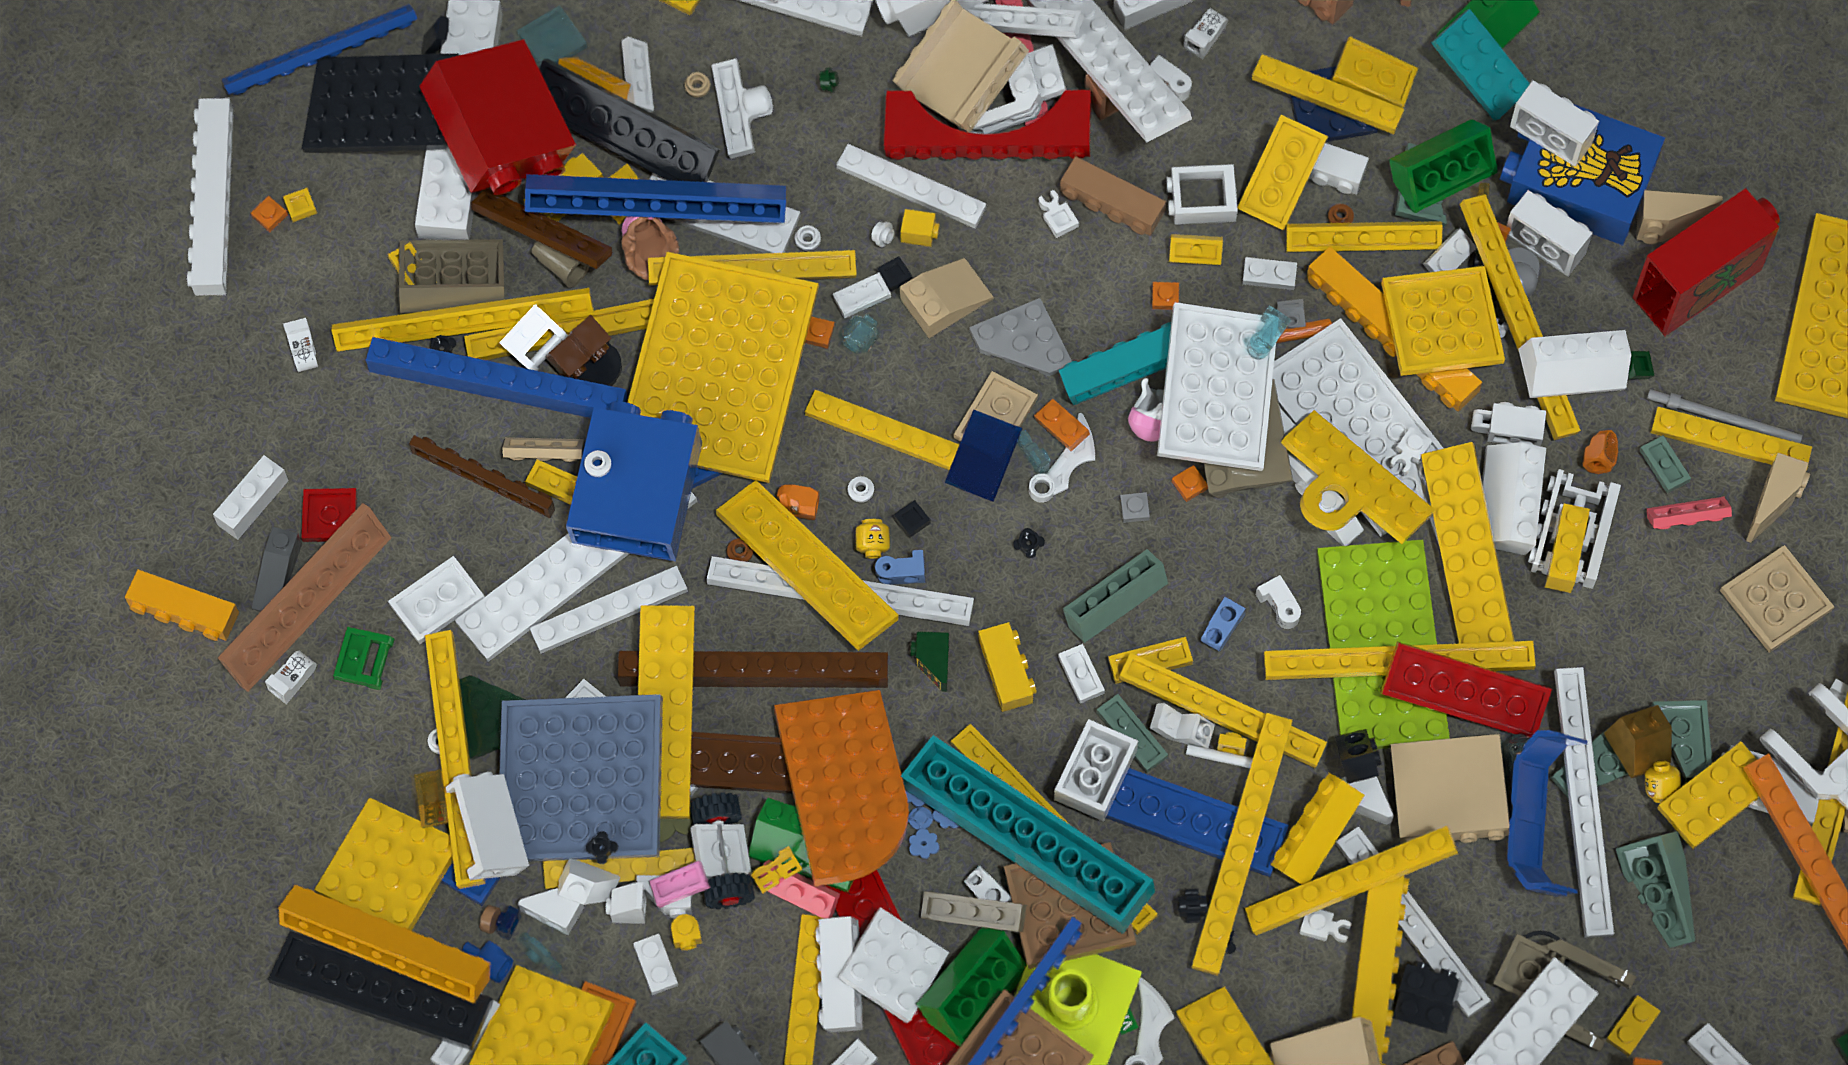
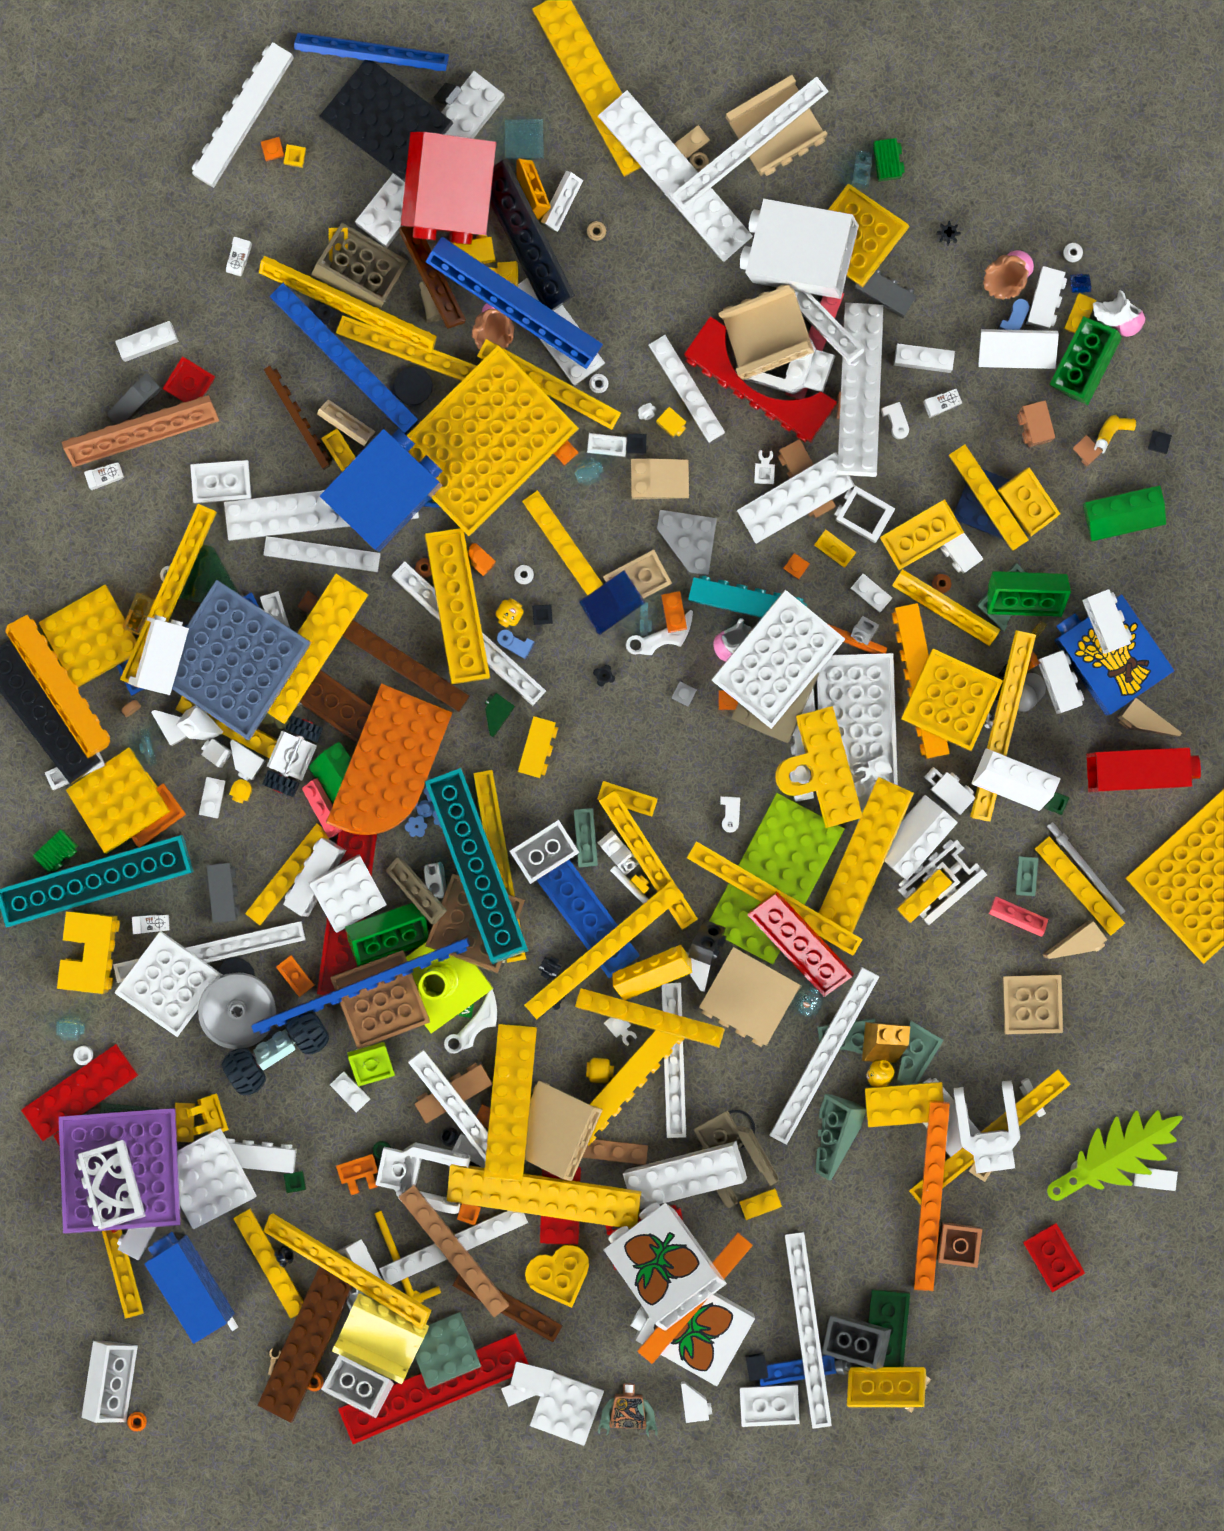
camera: 30 degrees right, 20 degrees up
light orange brick [125,570,239,641] -> none
green plate [333,627,395,690] -> none
blue piece [462,940,513,983] -> none
clear blue plate [496,905,521,941] -> none
white plate [500,305,569,371] -> none
reddish brown brick [546,315,612,379] -> none
white plate [584,451,612,477] -> none
black plate [586,831,619,864] -> none
bright pink plate [650,861,710,908] -> none
white plate [712,59,773,159] -> none
yellow piece [751,846,803,893] -> none
dark green plate [819,67,839,93] -> none
white plate [1058,644,1105,704] -> none
sand green brick [1063,549,1168,643] -> none
medium blue leg [1201,597,1246,652] -> none
clear light blue leg [1247,305,1291,360] -> none
black plate [1393,961,1462,1034] -> none
white plate [1423,228,1477,272] -> none
teal plate [1431,9,1530,121] -> none
blue windscreen [1507,730,1588,897] -> none
orange rock [1583,430,1618,474] -> none
none -> yellow head [586,1058,614,1084]
none -> white plate [737,452,855,544]

